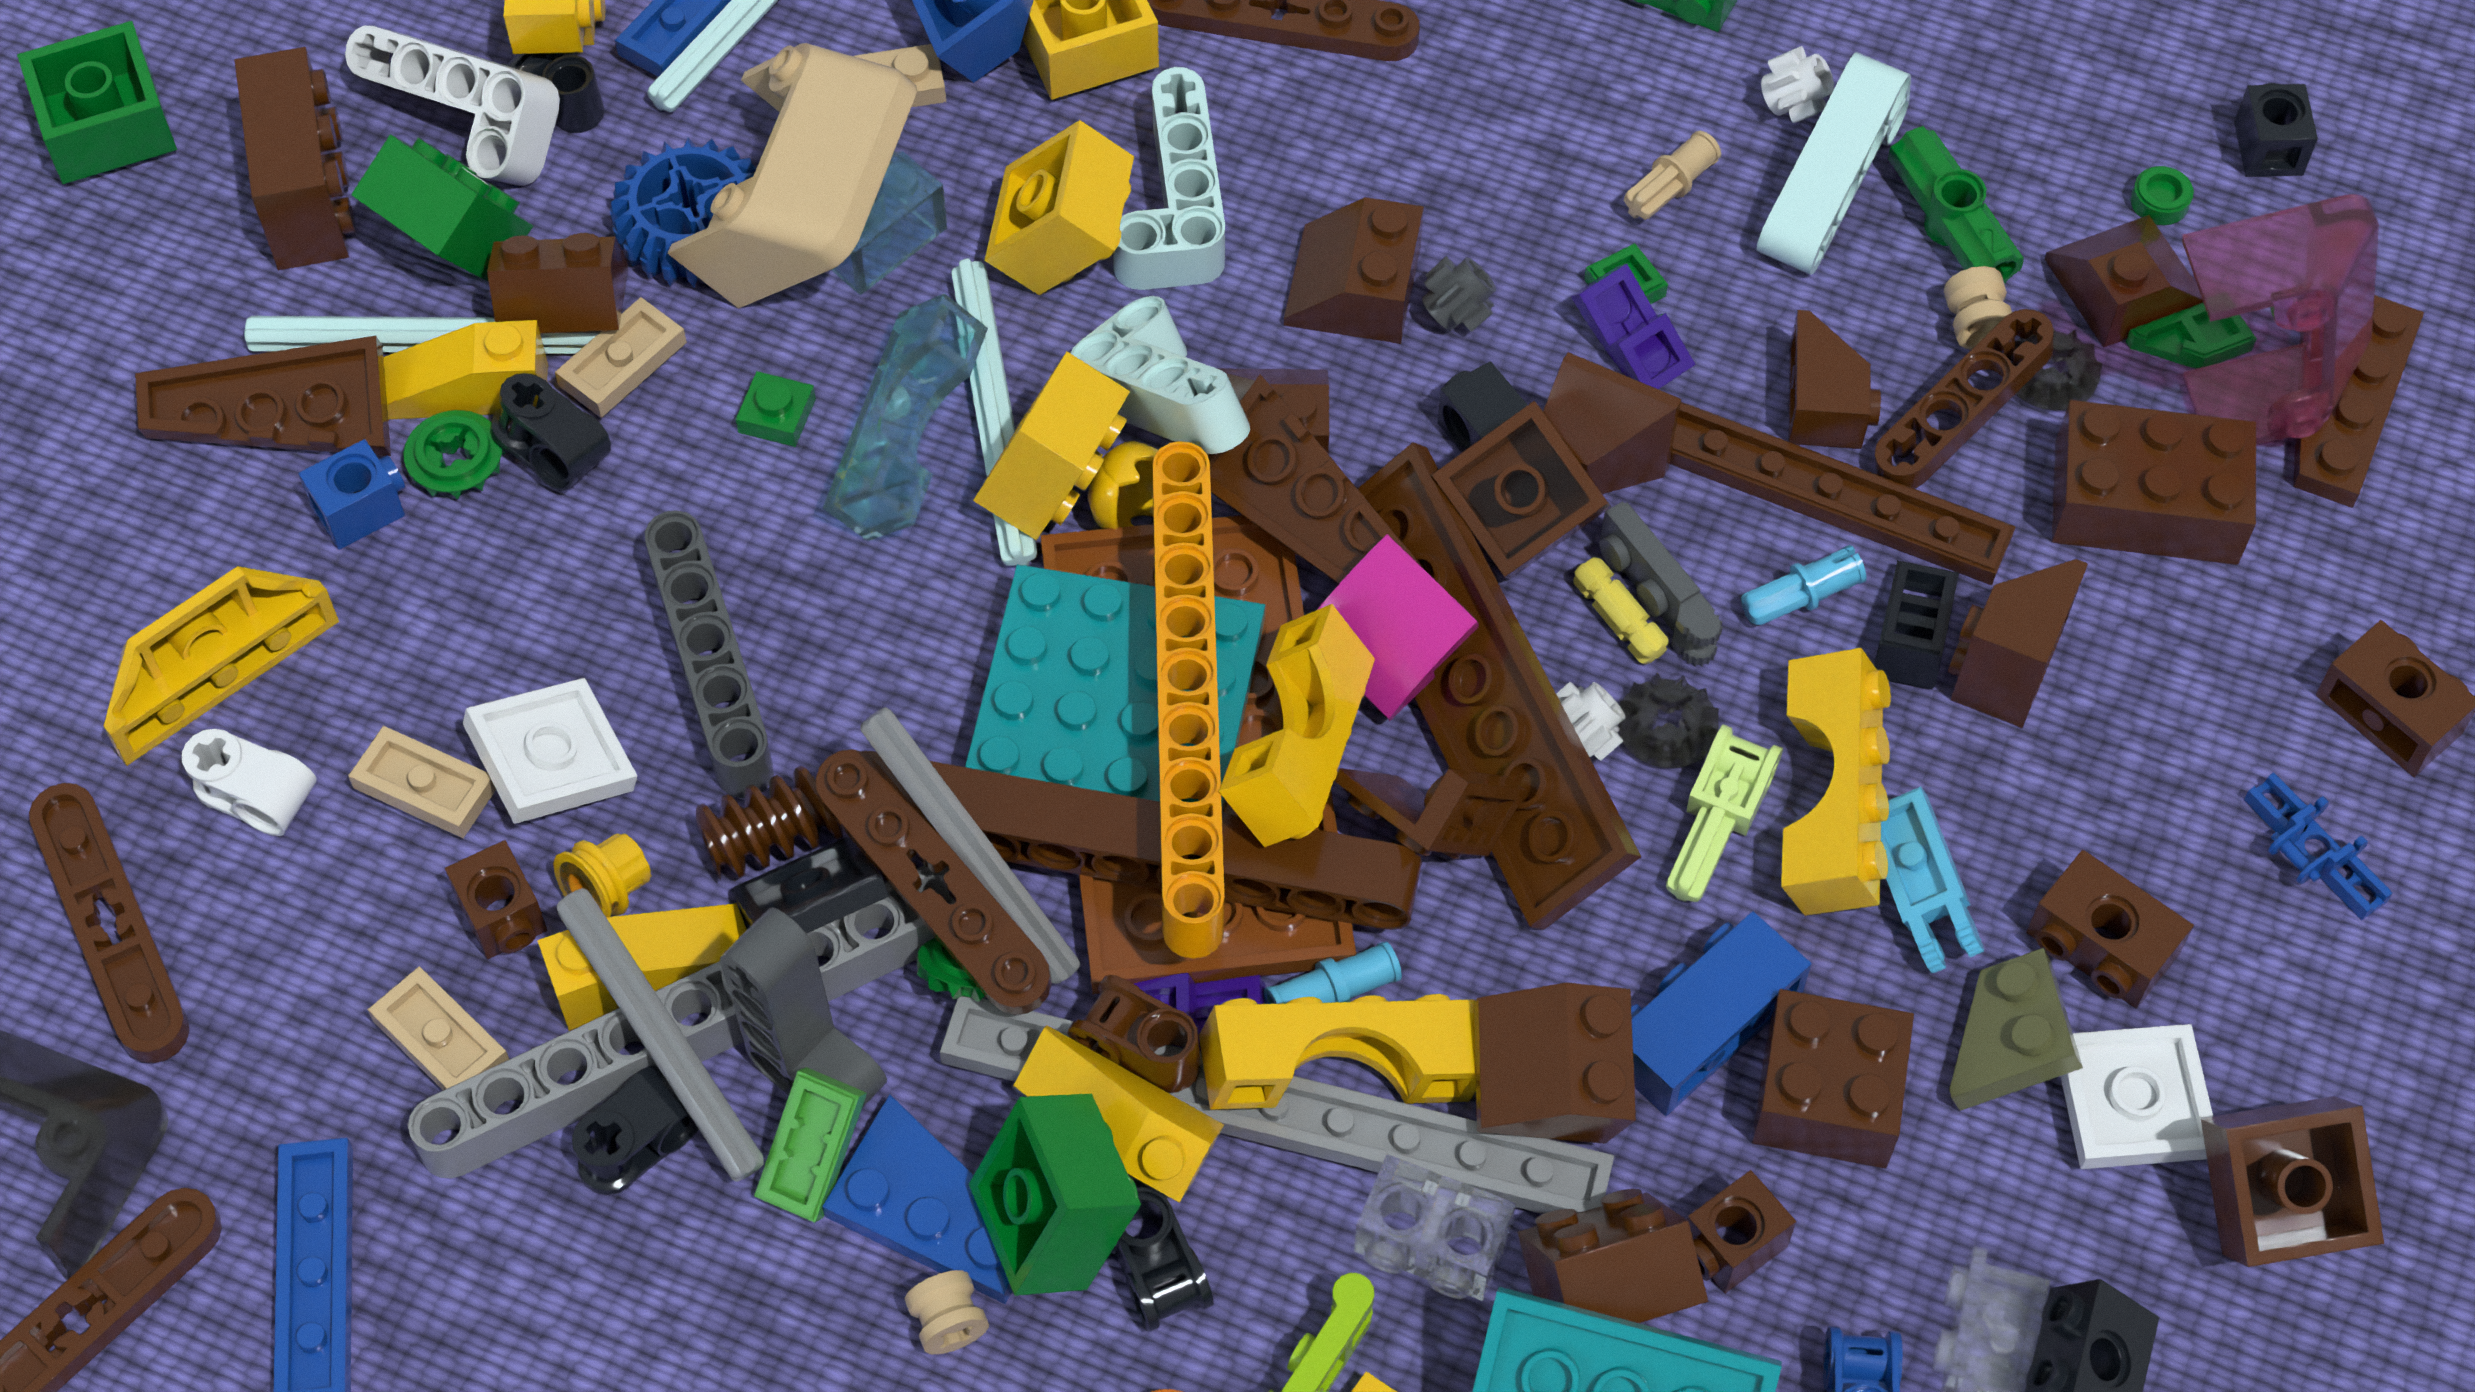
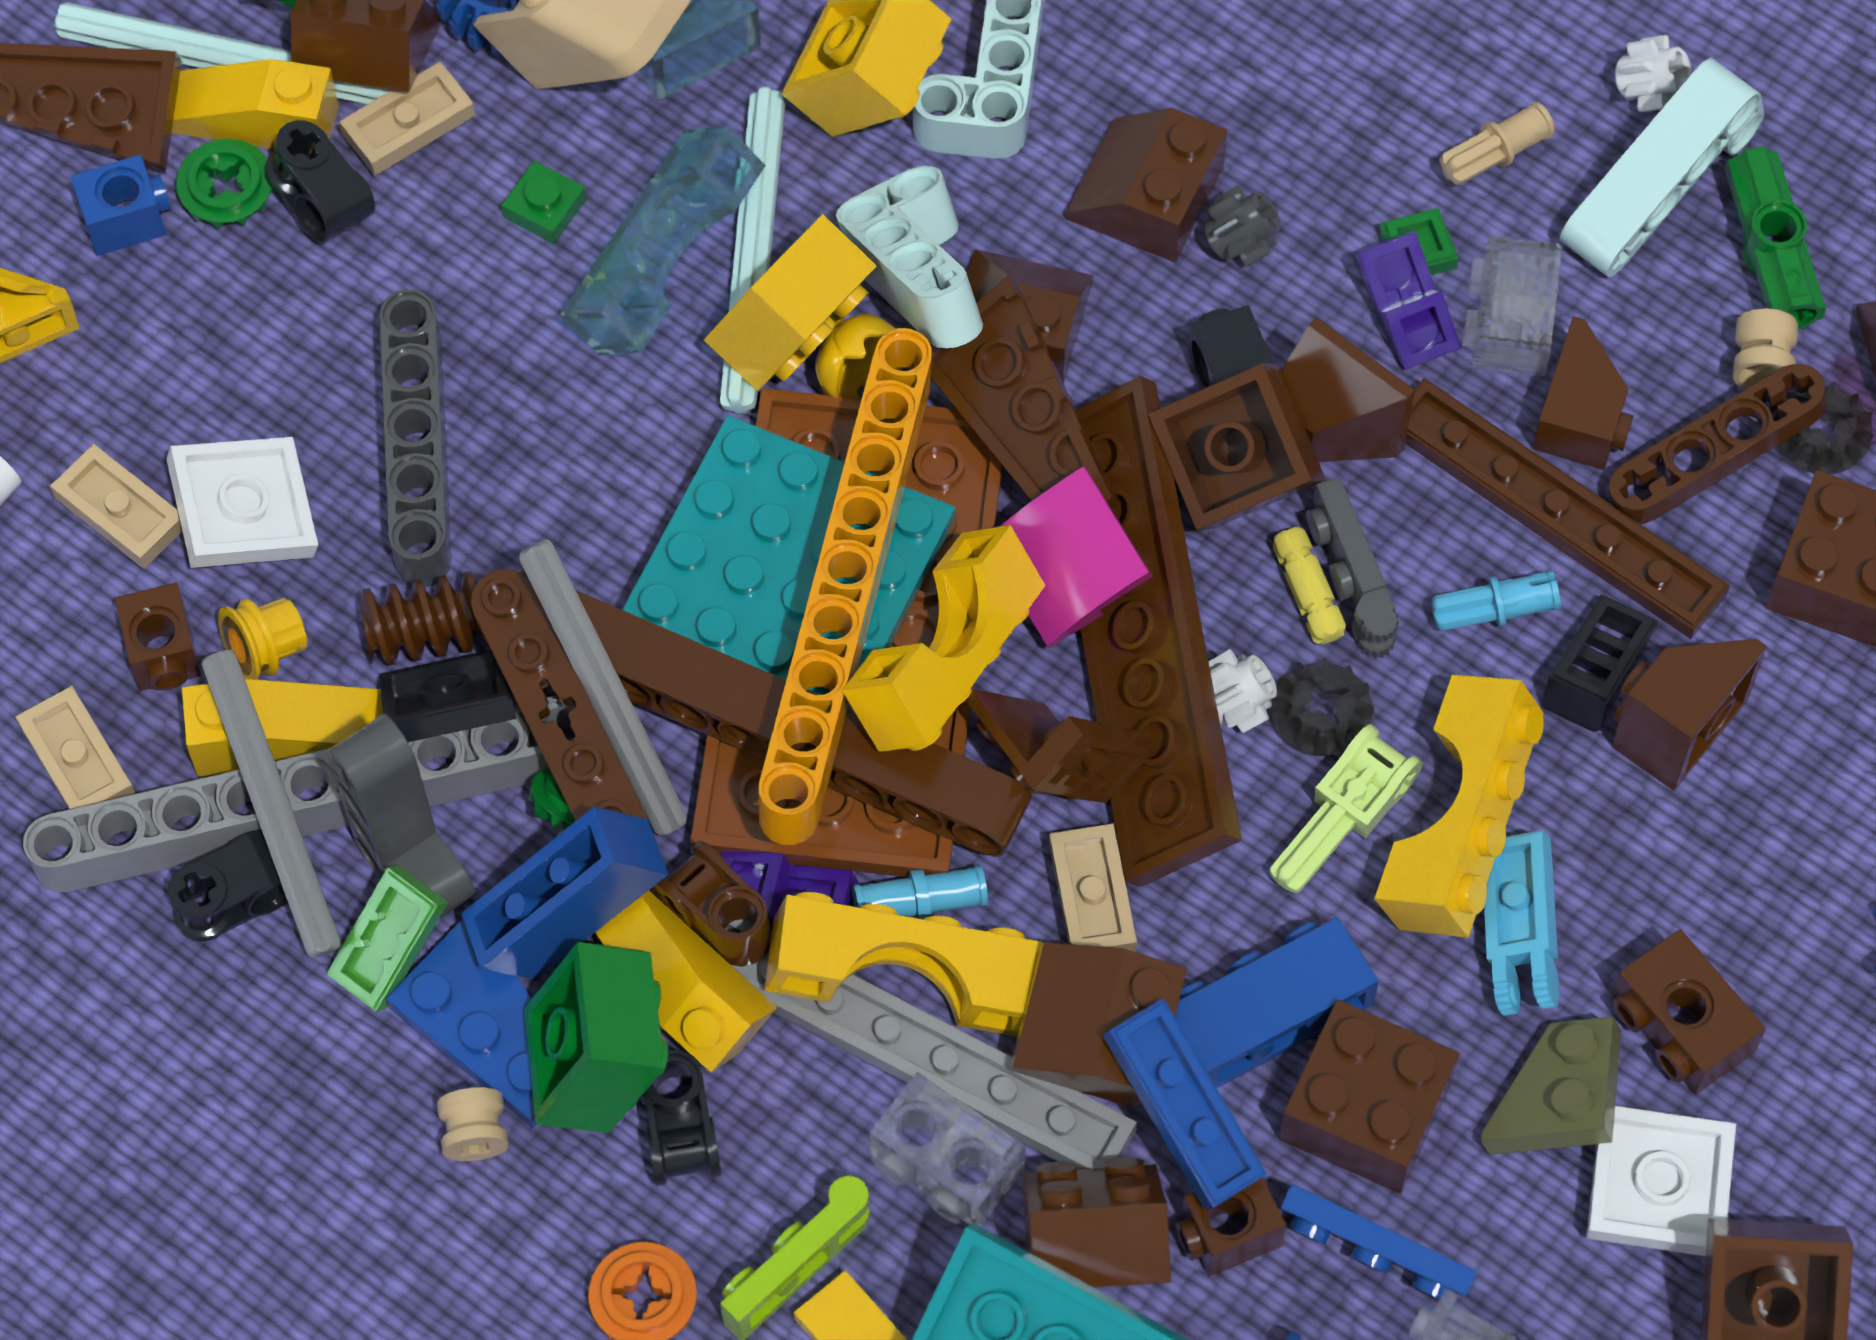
camera: 15 degrees right, 5 degrees up
none -> blue brick [461,806,668,980]
none -> tan plate [1049,824,1137,952]
none -> blue tile [1102,998,1267,1211]
none -> blue plate [1280,1184,1479,1304]
none -> clear brick [1462,235,1562,377]

